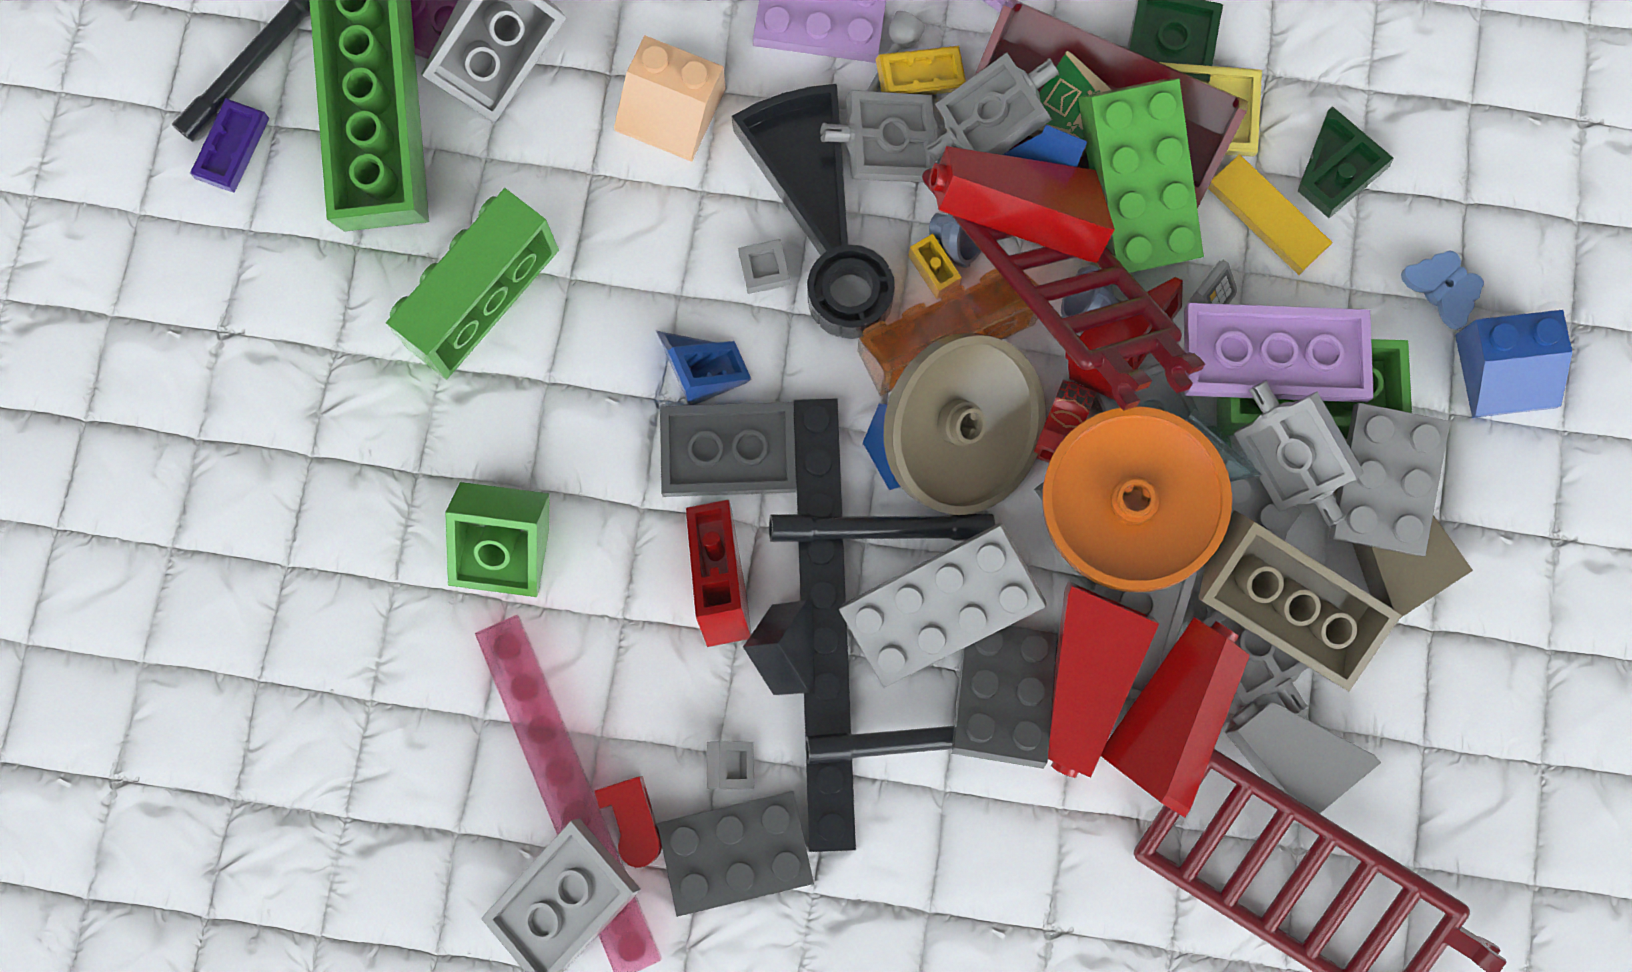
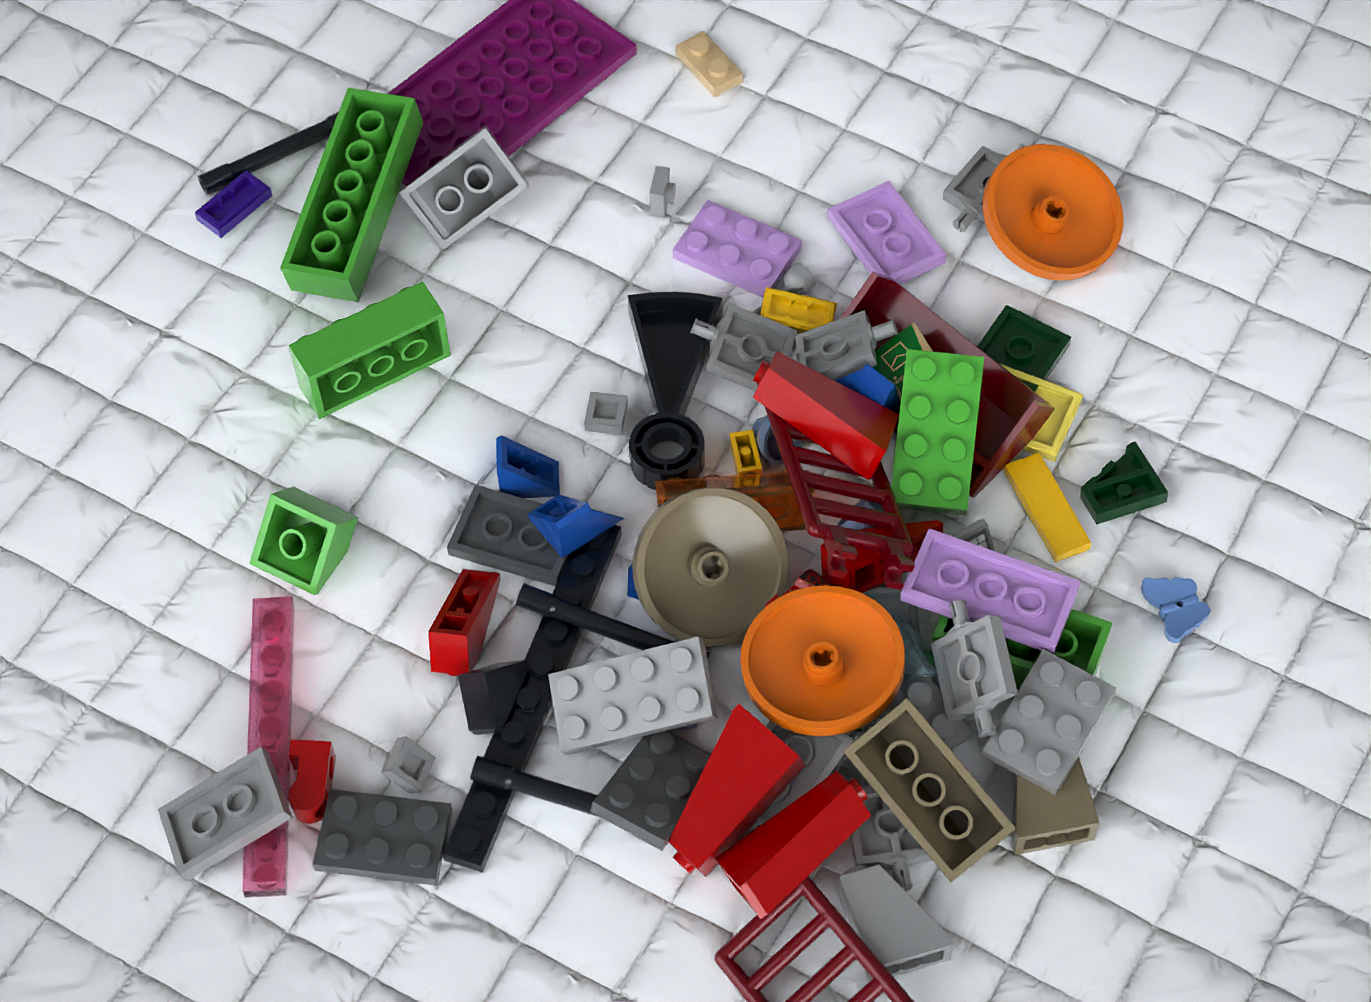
camera: 25 degrees right, 20 degrees down
light nougat slope [614,35,726,161] -> none
blue slope [1455,310,1572,418] -> none
none -> blue slope [527,494,625,558]

